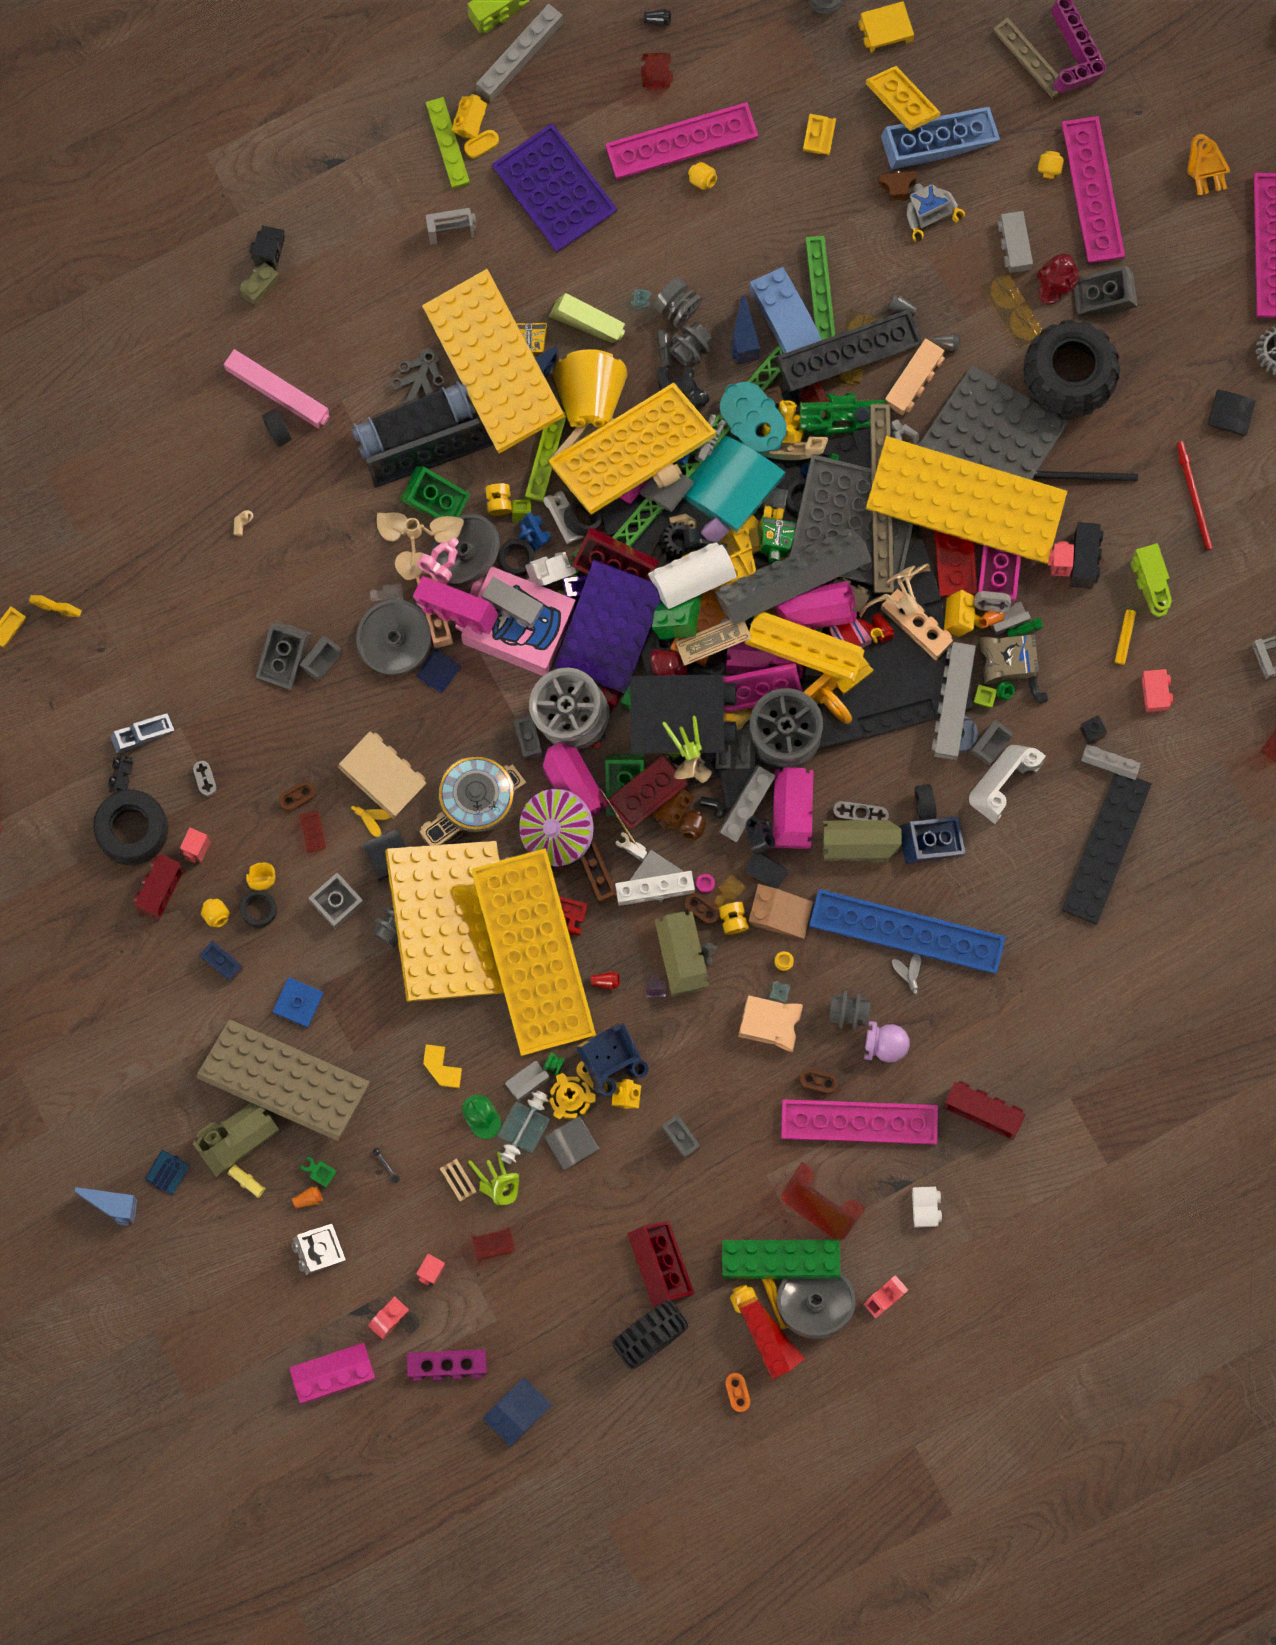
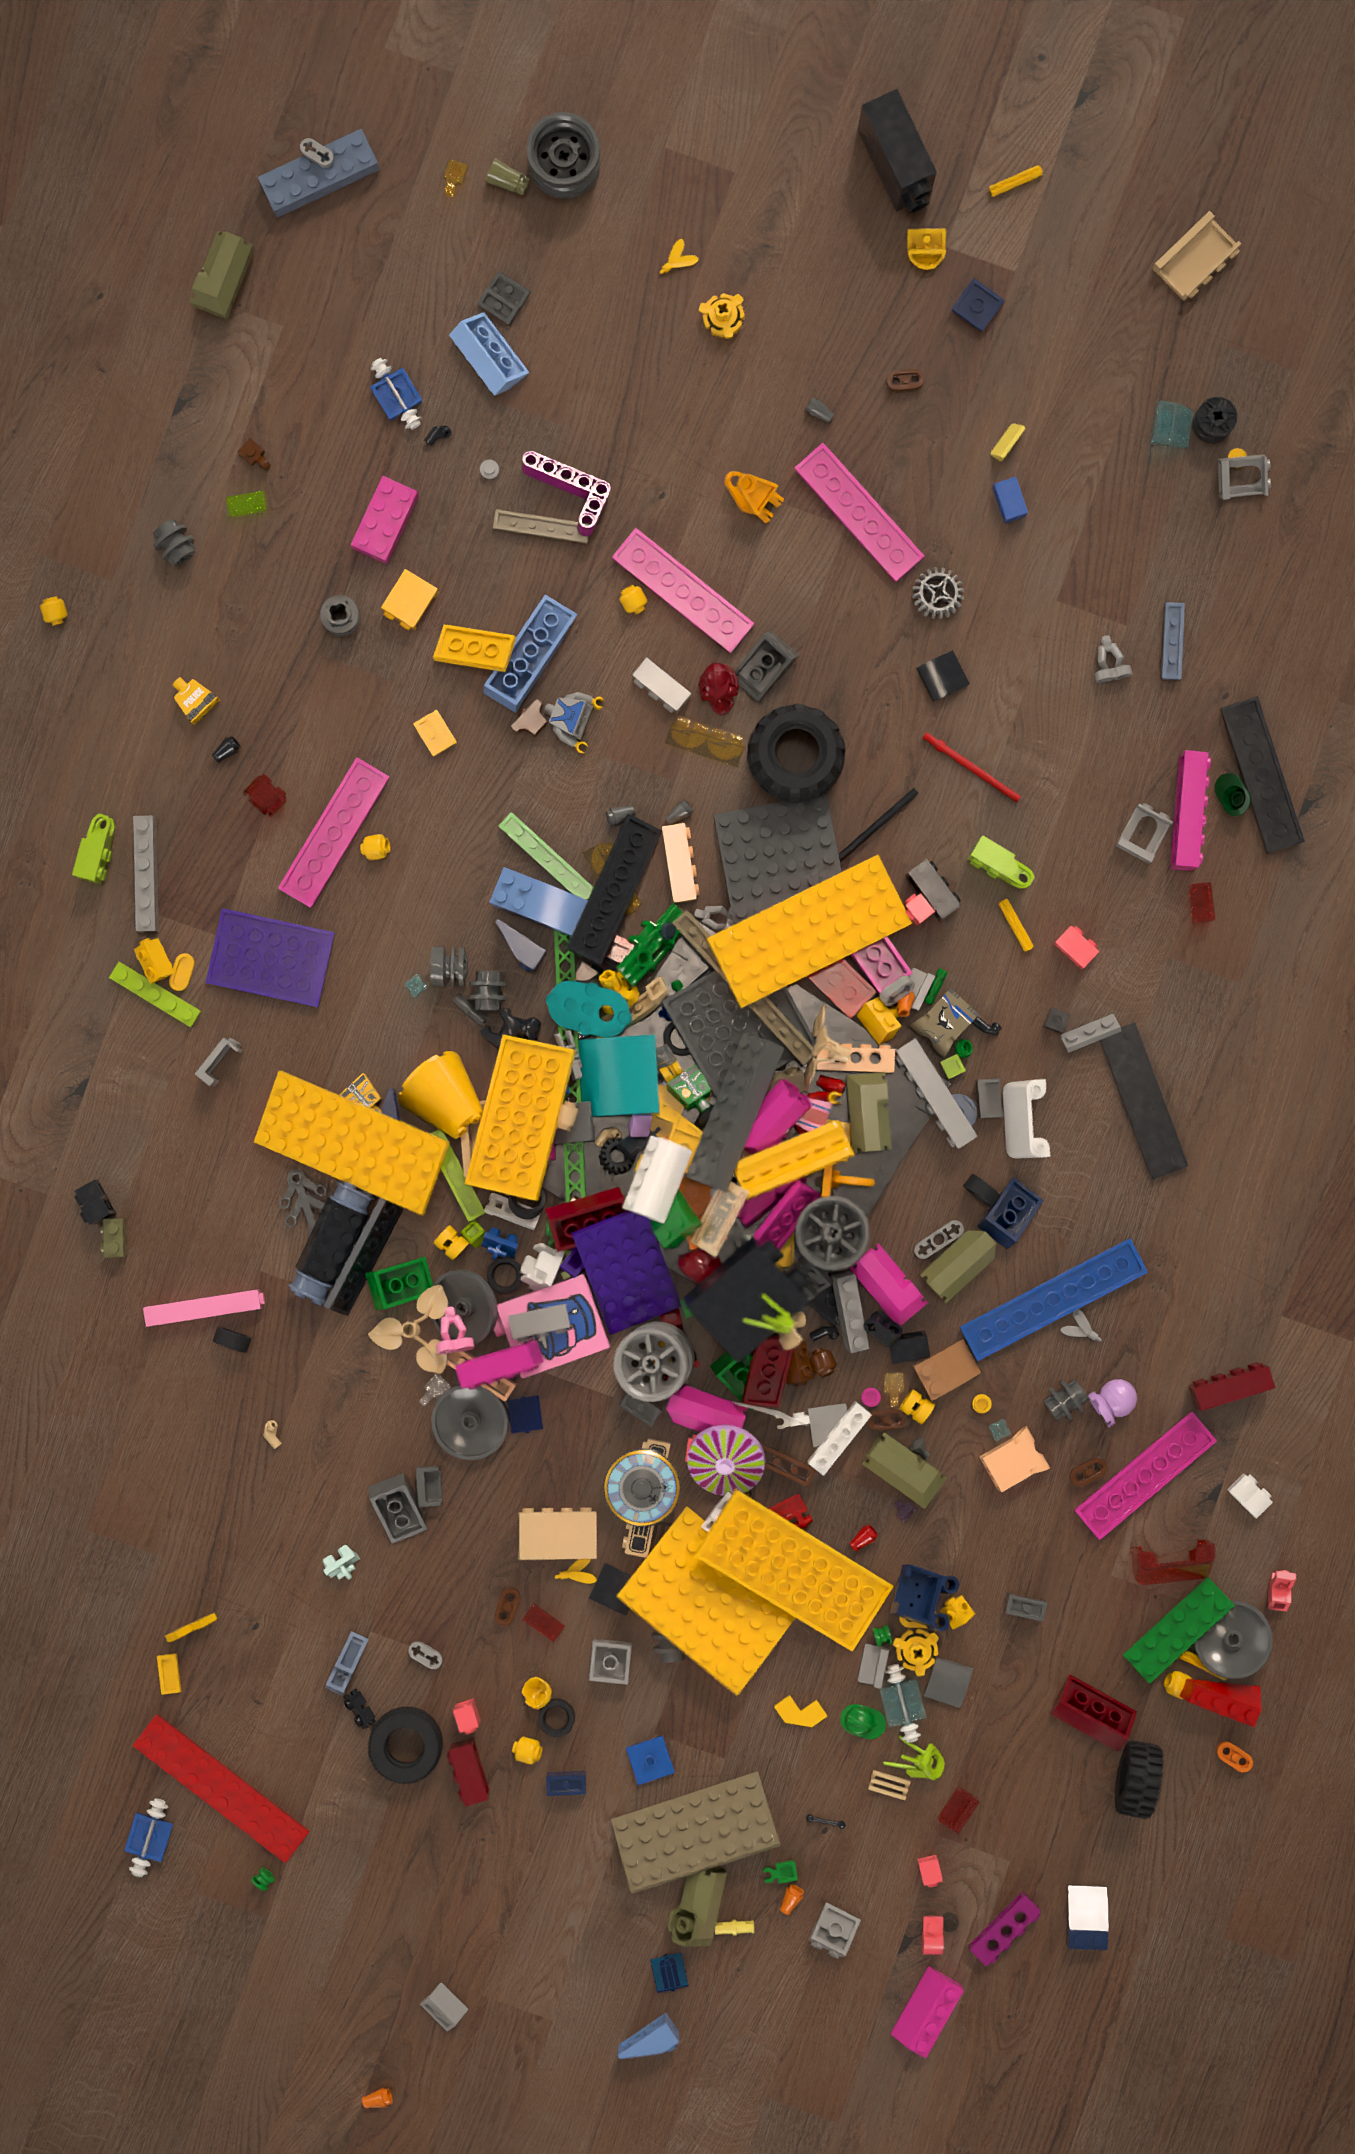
camera: 45 degrees left, 10 degrees up
yellowish green slope [549,293,625,343] -> none
none -> light aqua hips [323,1545,360,1580]
none -> olive brick [846,1072,892,1153]

